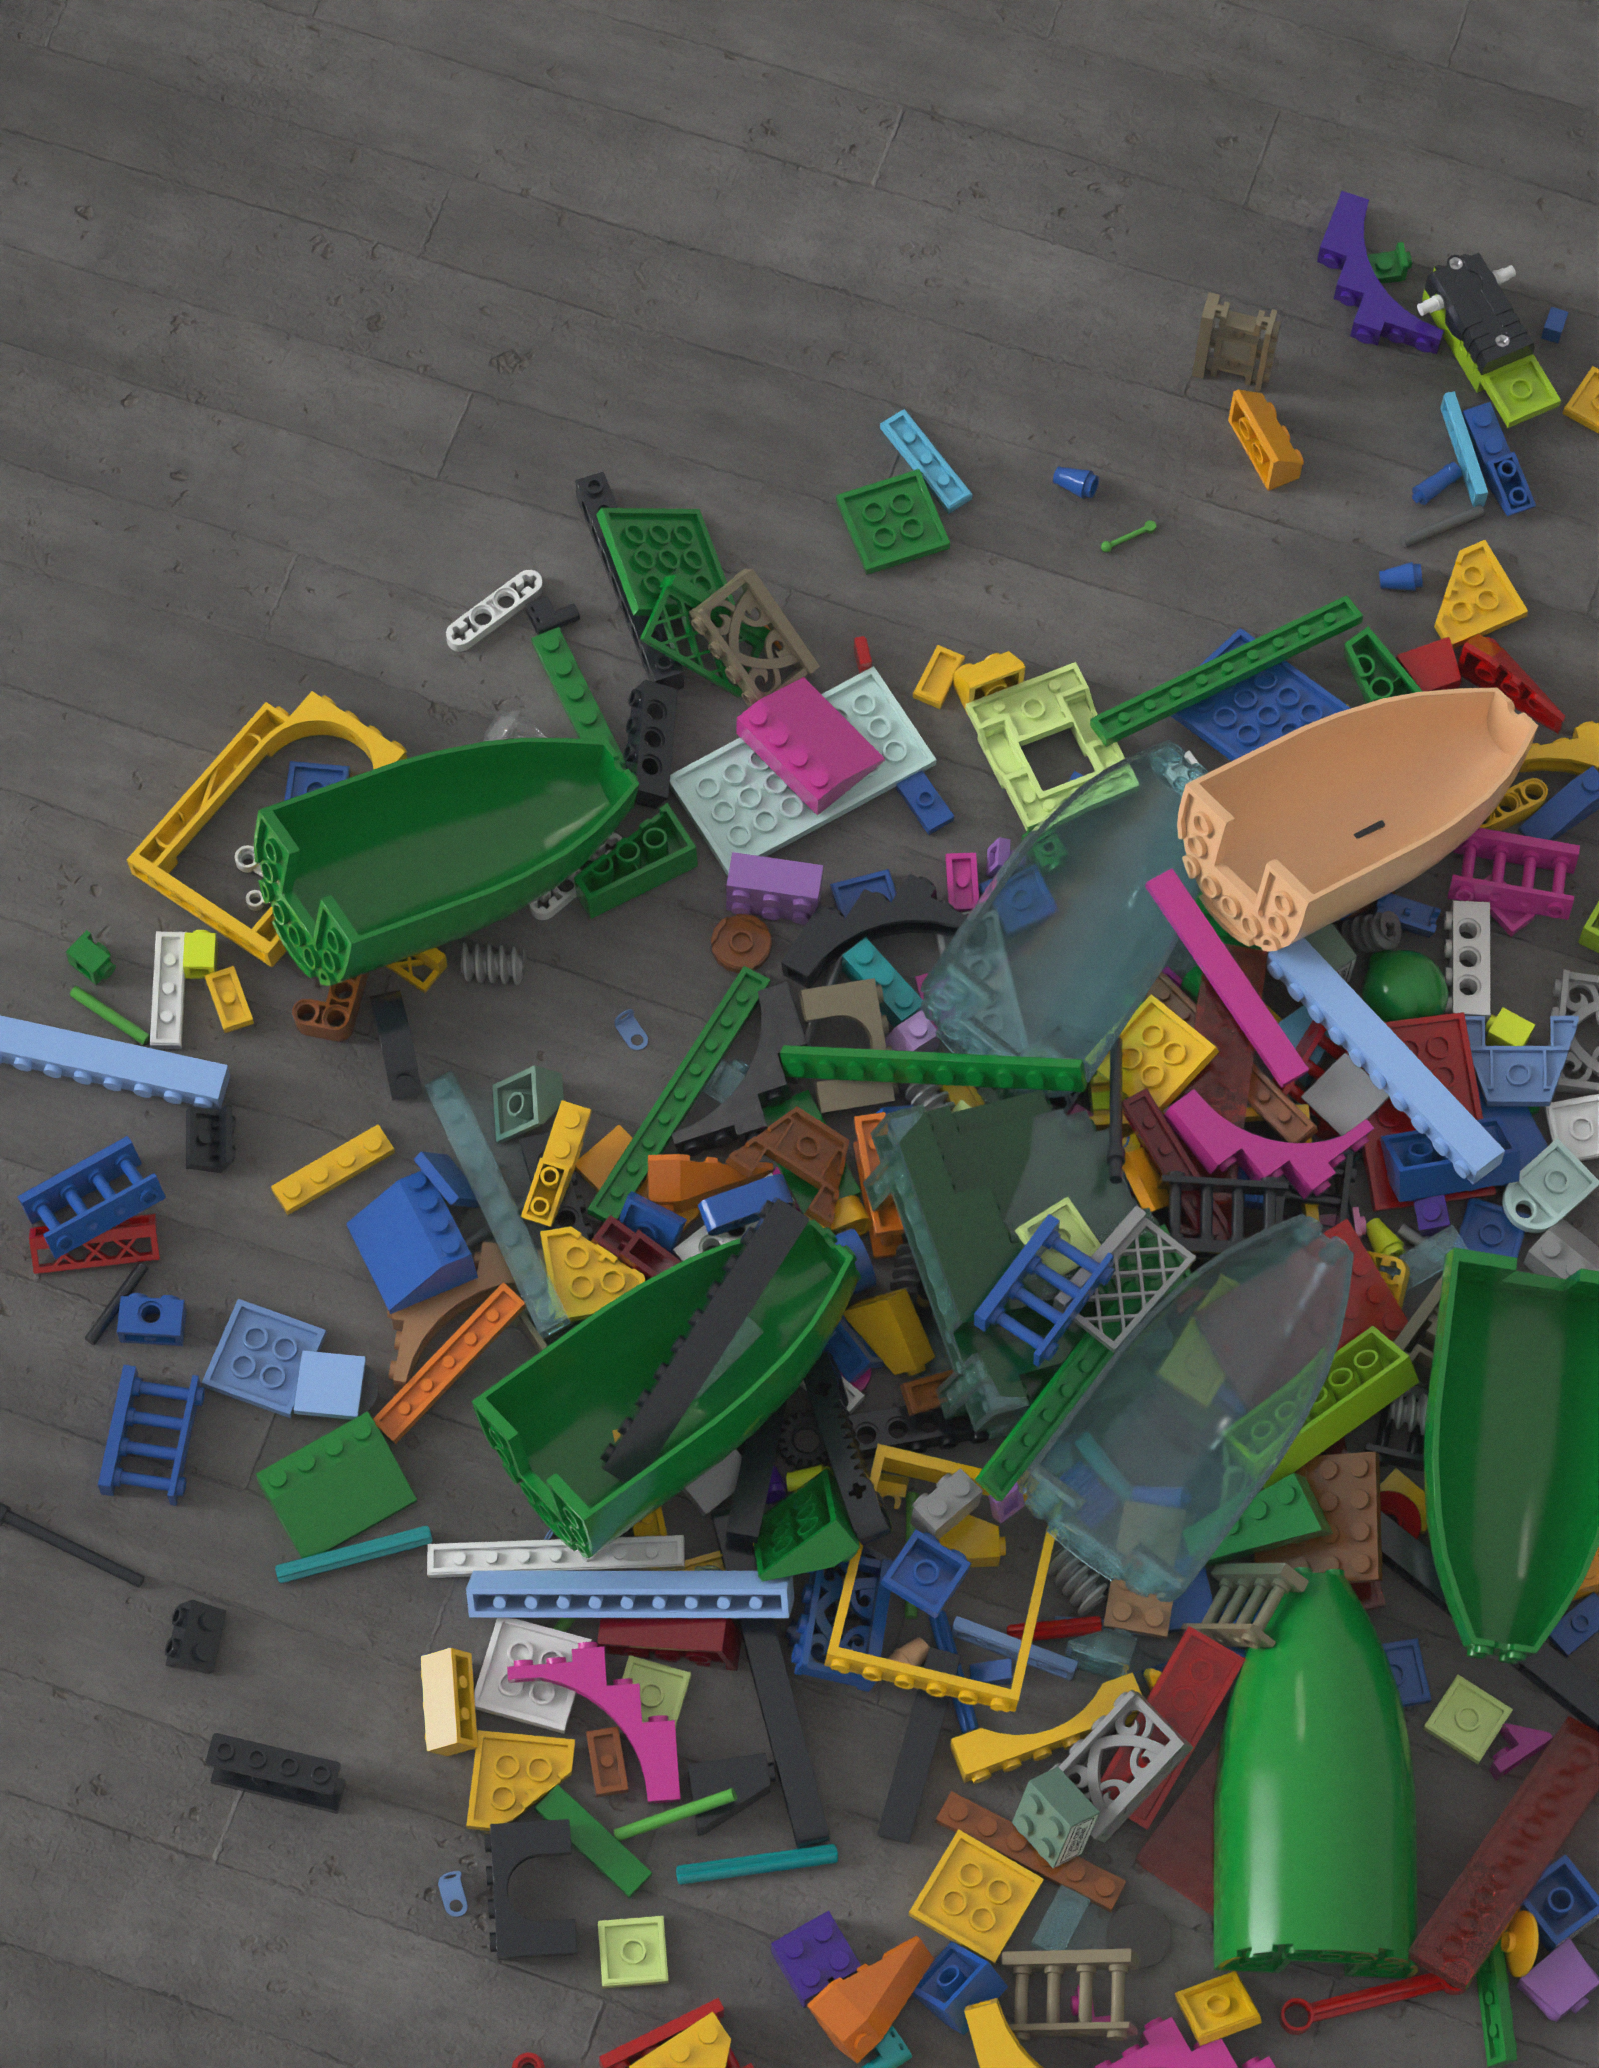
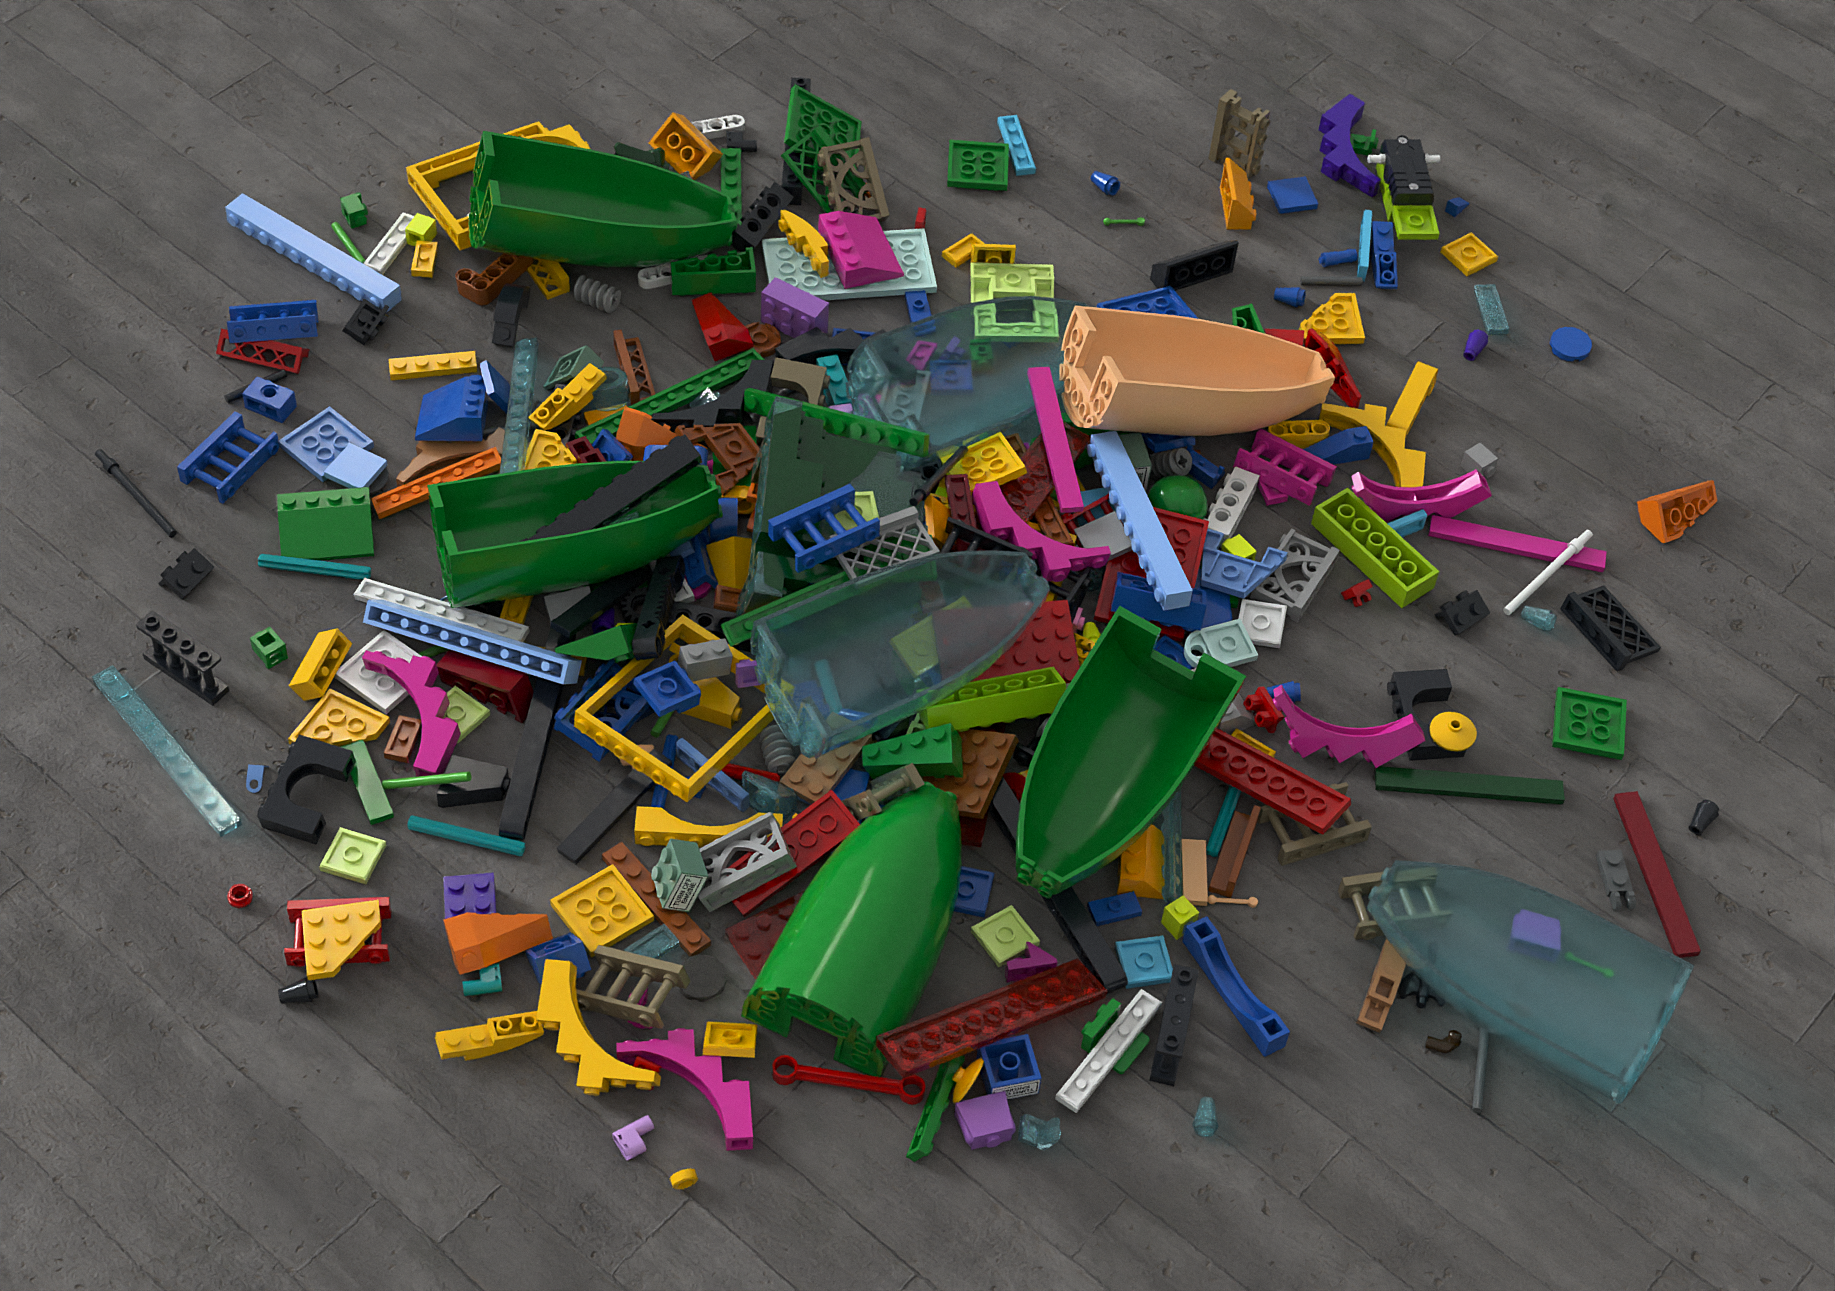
camera: 20 degrees right, 15 degrees down
medium blue piece [615,1009,648,1050] -> none
green plate [1090,595,1363,747] -> none
none -> clear light blue plate [92,665,242,837]
none -> green brick [250,627,288,669]
none -> clear light blue piece [588,367,630,411]
none -> dark orange fence [613,330,655,405]
none -> dark green piece [614,142,669,170]
none -> light orange slope [649,112,723,180]
none -> red wedge [691,292,754,362]
none -> yellow slope [778,210,829,278]
none -> black slope [1150,240,1239,291]
none -> blue tile [1267,176,1318,214]

